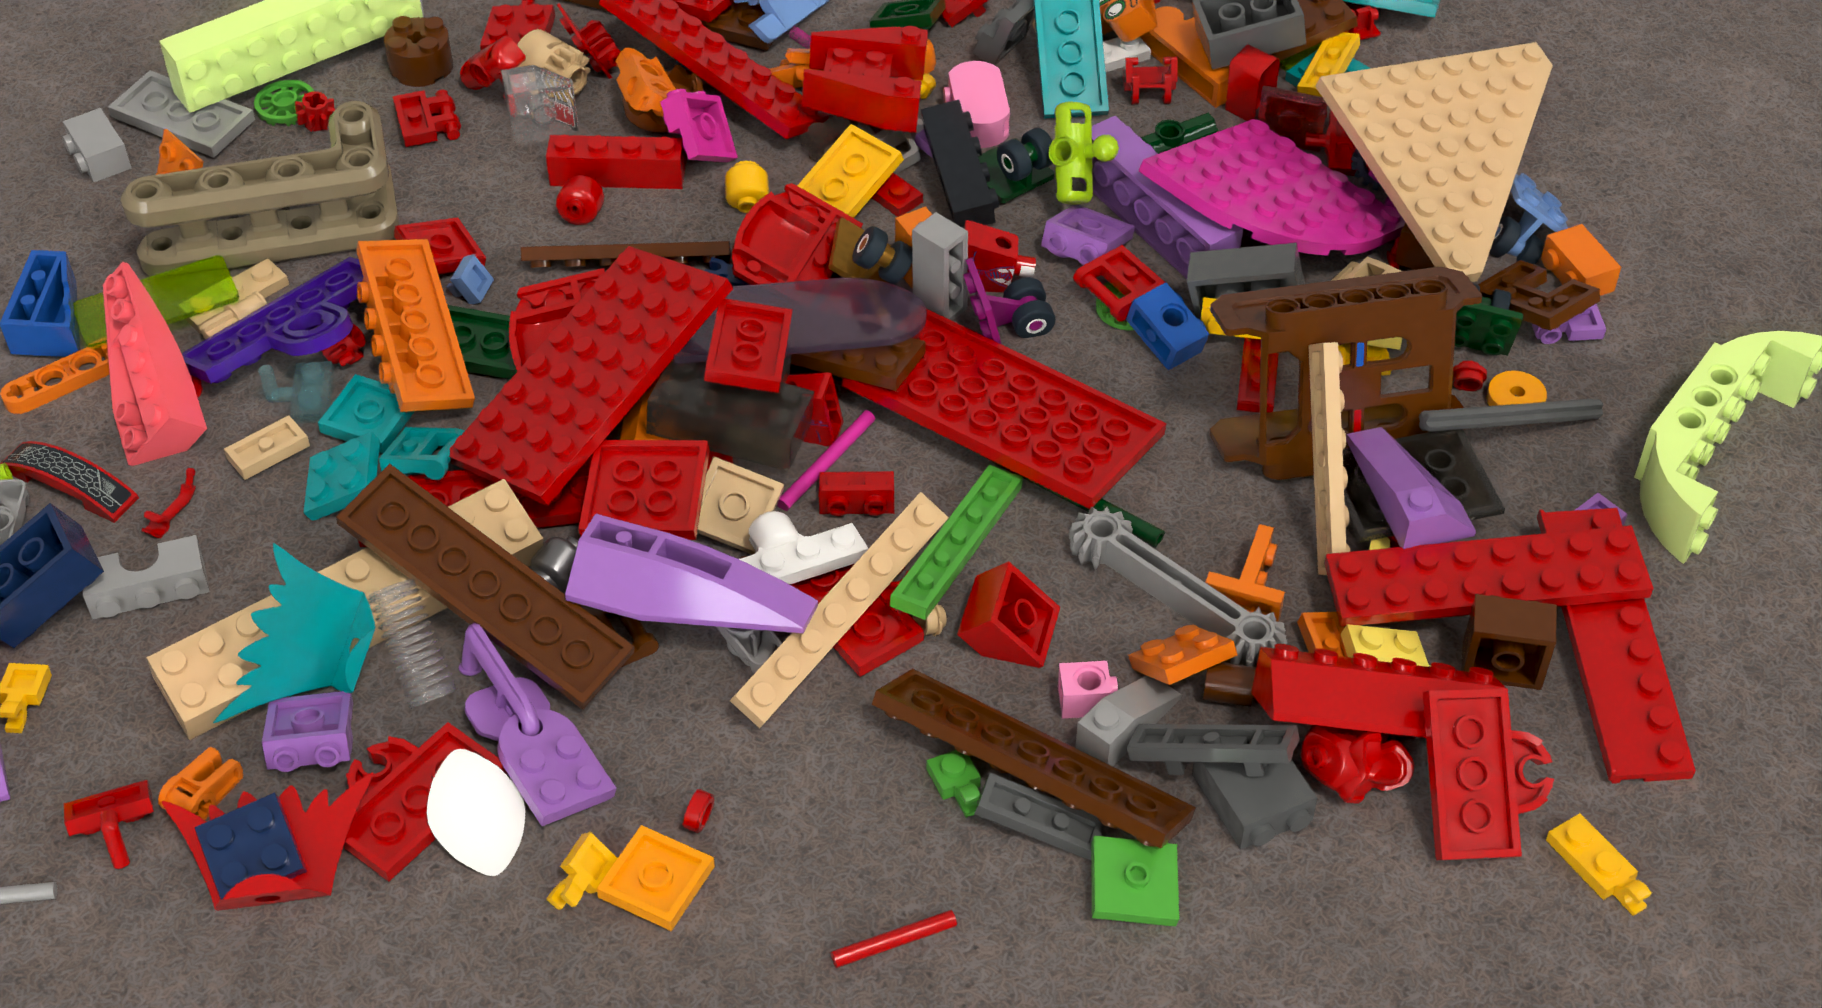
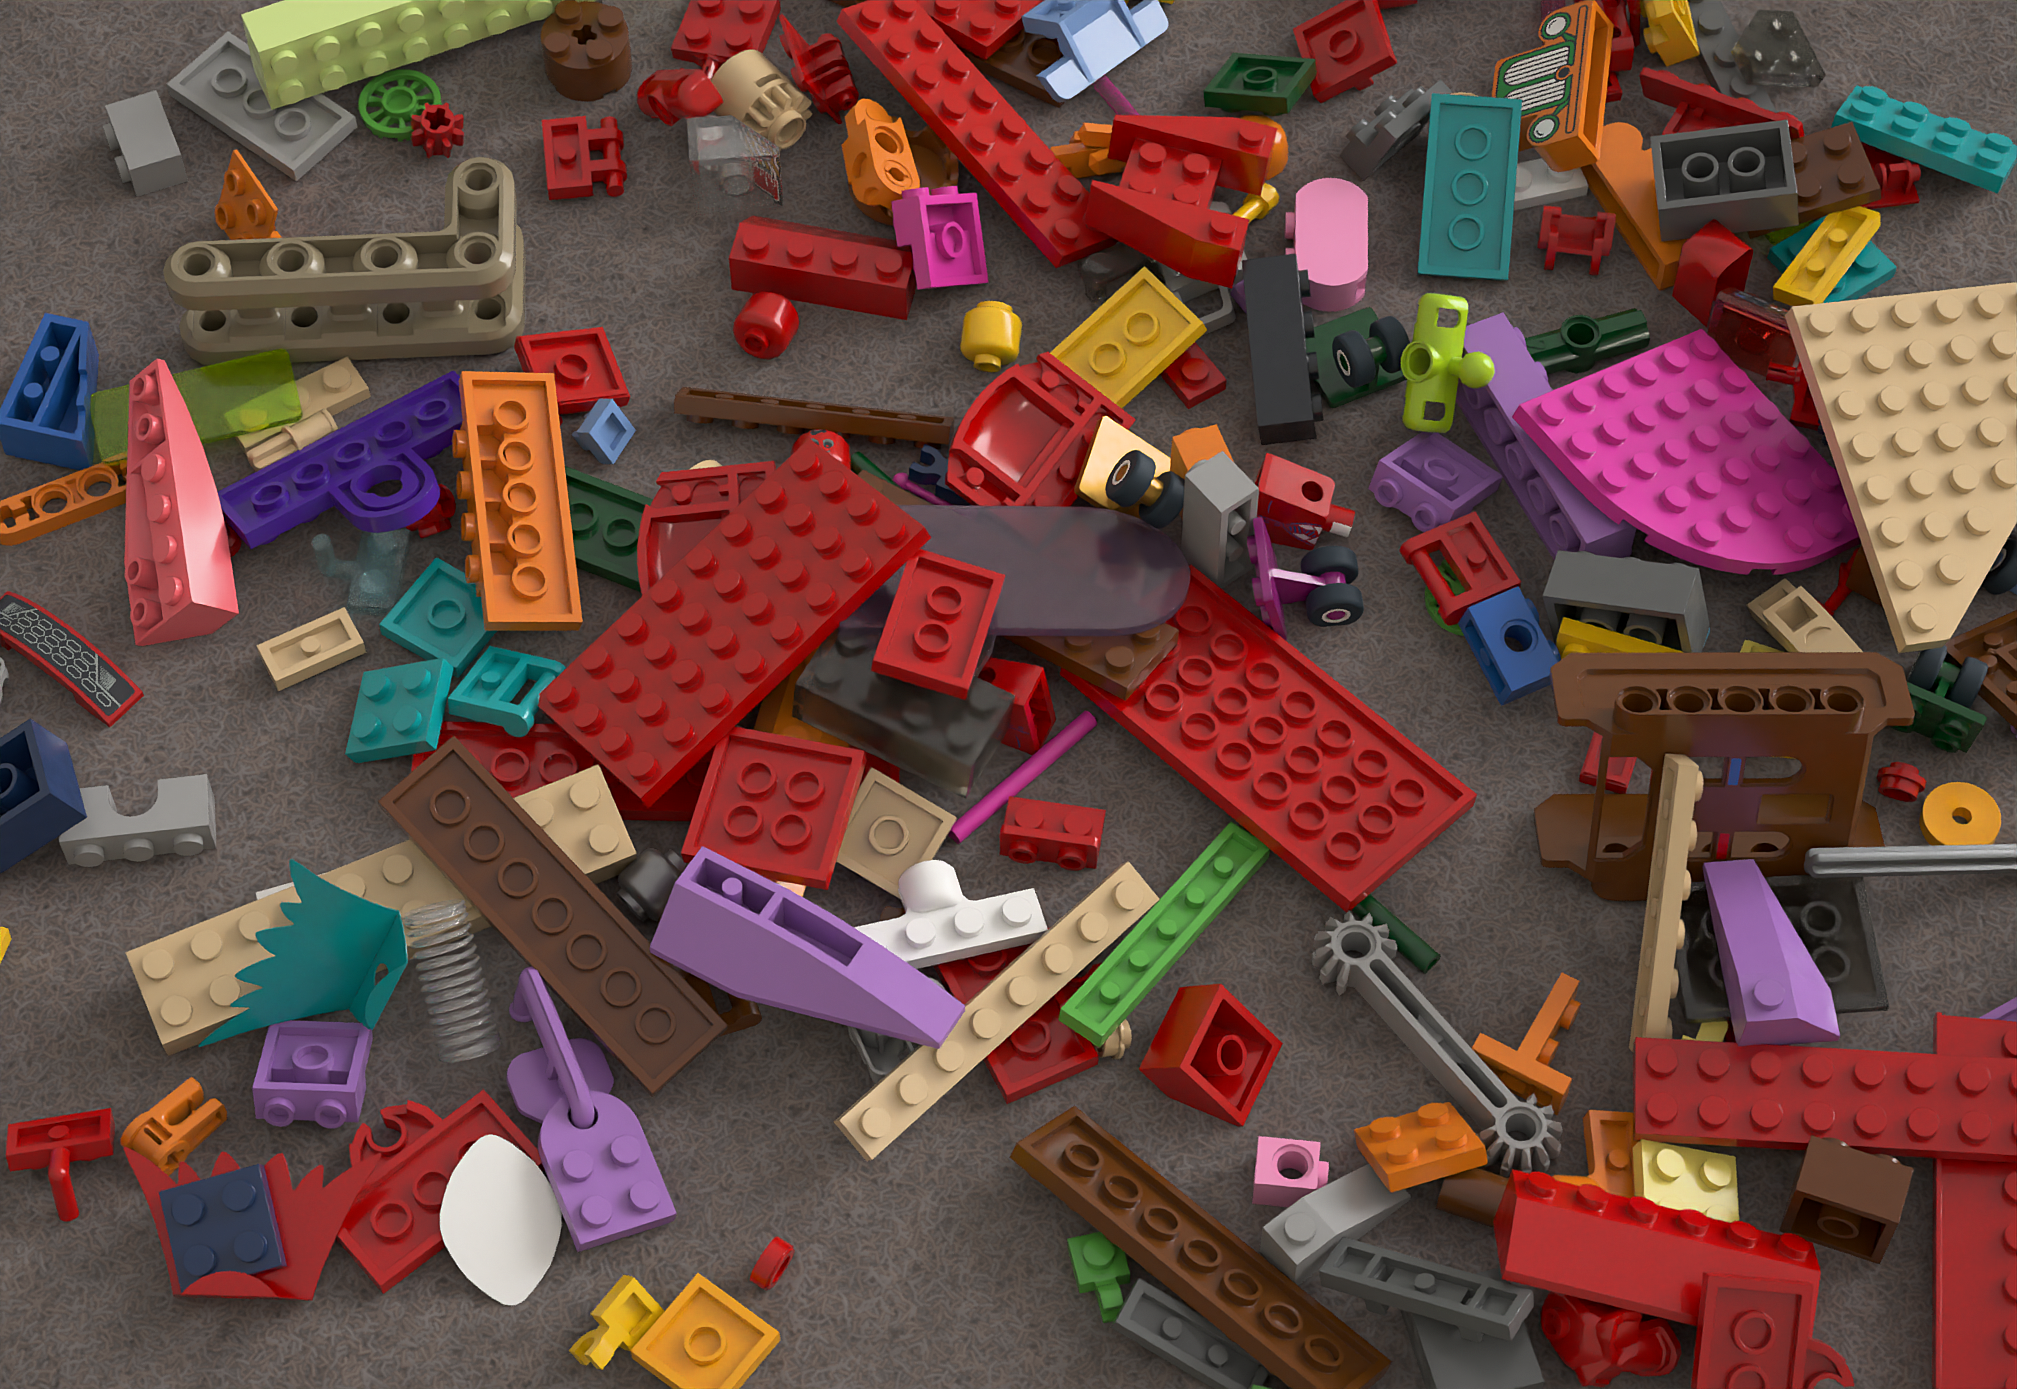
camera: 10 degrees right, 10 degrees up
red piece [141,468,196,538] -> none

